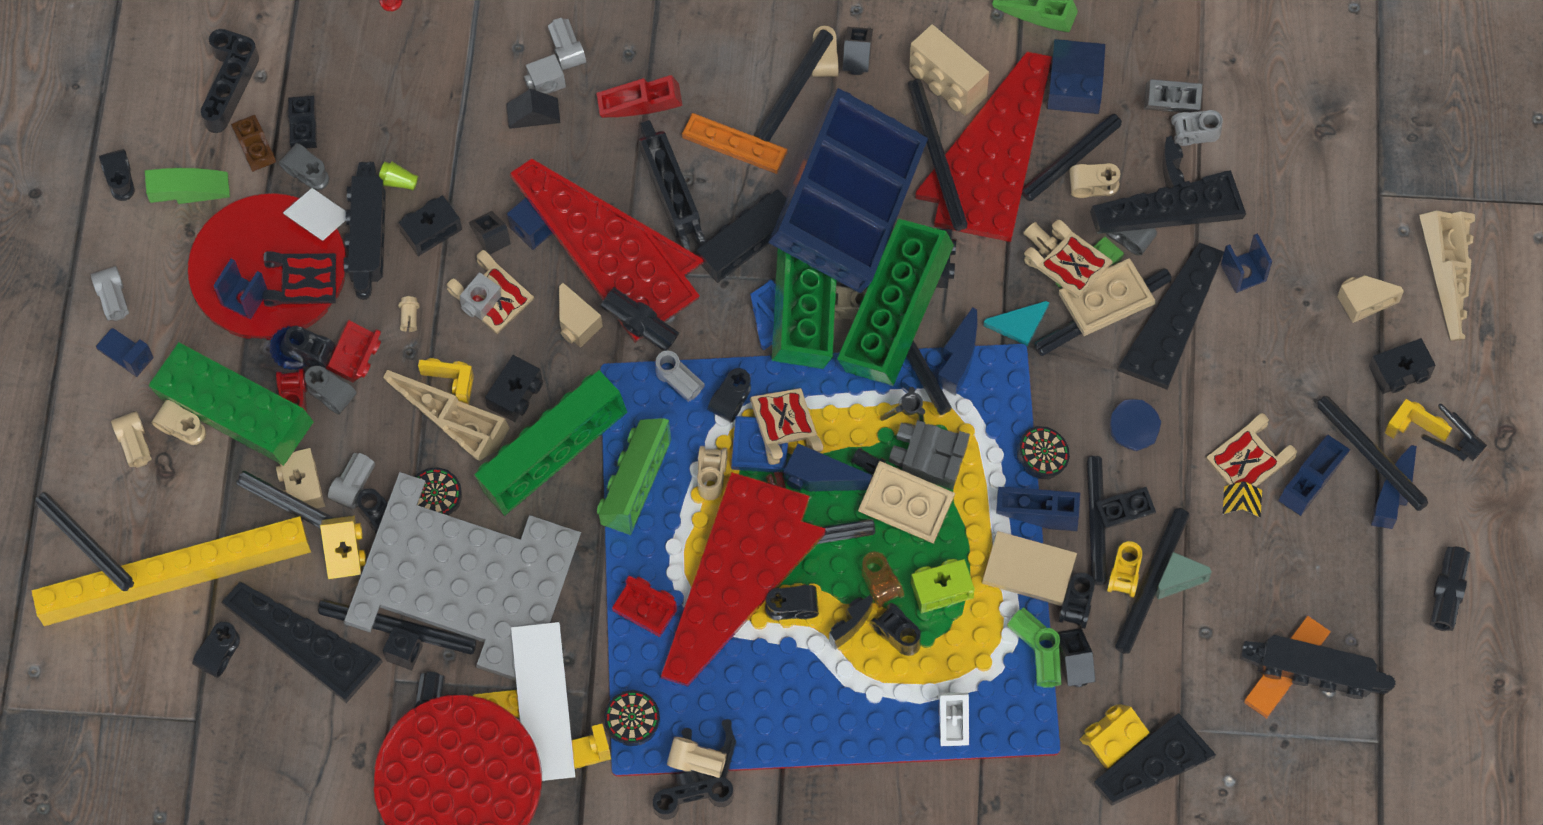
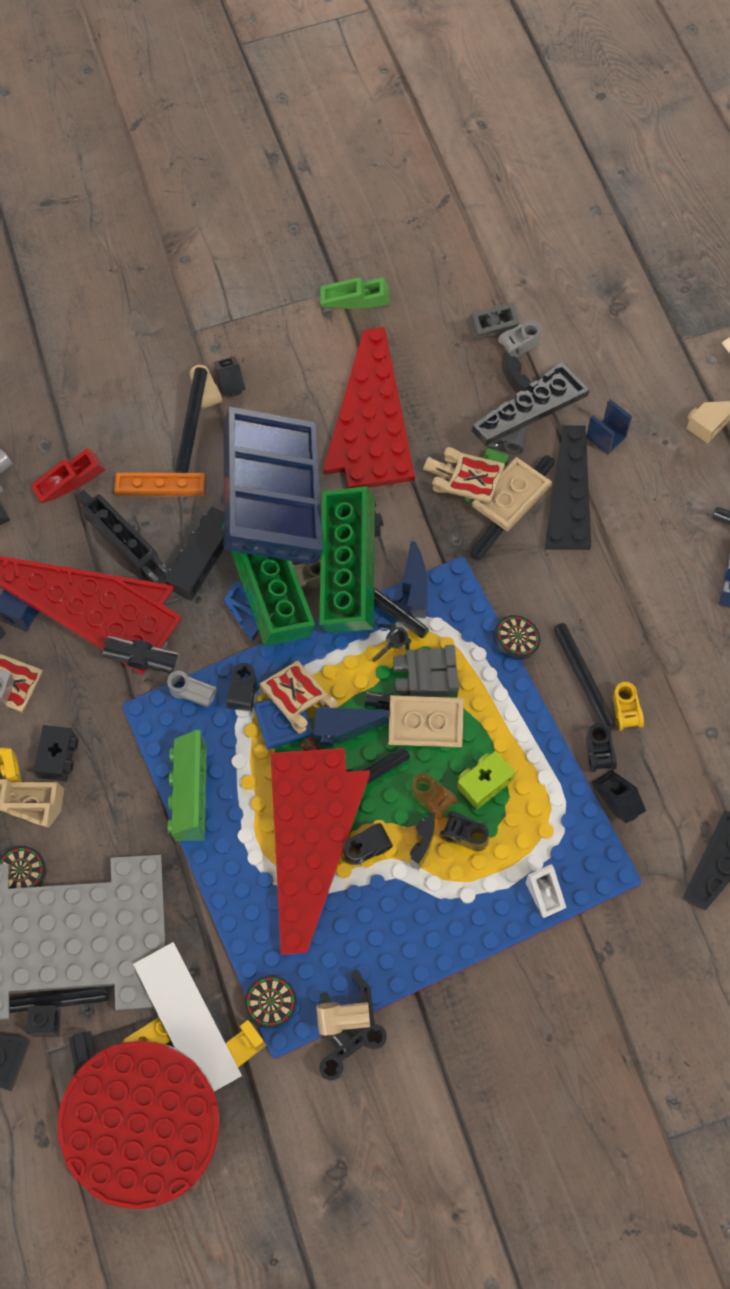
camera: 20 degrees left, 0 degrees up
green brick [474,370,628,516] -> none
tan slope [559,283,603,348] -> none
red bracket [612,576,677,637] -> none
tan piece [697,446,727,500] -> none
black axle [908,78,968,231] -> none
tan brick [909,24,989,116] -> none
tan tile [982,531,1077,606] -> none
teal tile [983,301,1049,346] -> none
dark blue slope [996,487,1080,531] -> none
bright green piece [1007,607,1061,688] -> none
black axle [1022,114,1122,201] -> none
dark blue slope [1047,39,1106,114] -> none
tan piece [1069,163,1120,198] -> none
yellow bracket [1079,704,1150,768] -> none
black slope [1096,487,1156,529] -> none
dark blue hat [1110,399,1161,451] -> none
black axle [1115,508,1190,654] -> none
sand green slope [1156,552,1212,600] -> none
flag [1206,413,1297,487] -> none
sticker [1222,481,1262,518] -> none

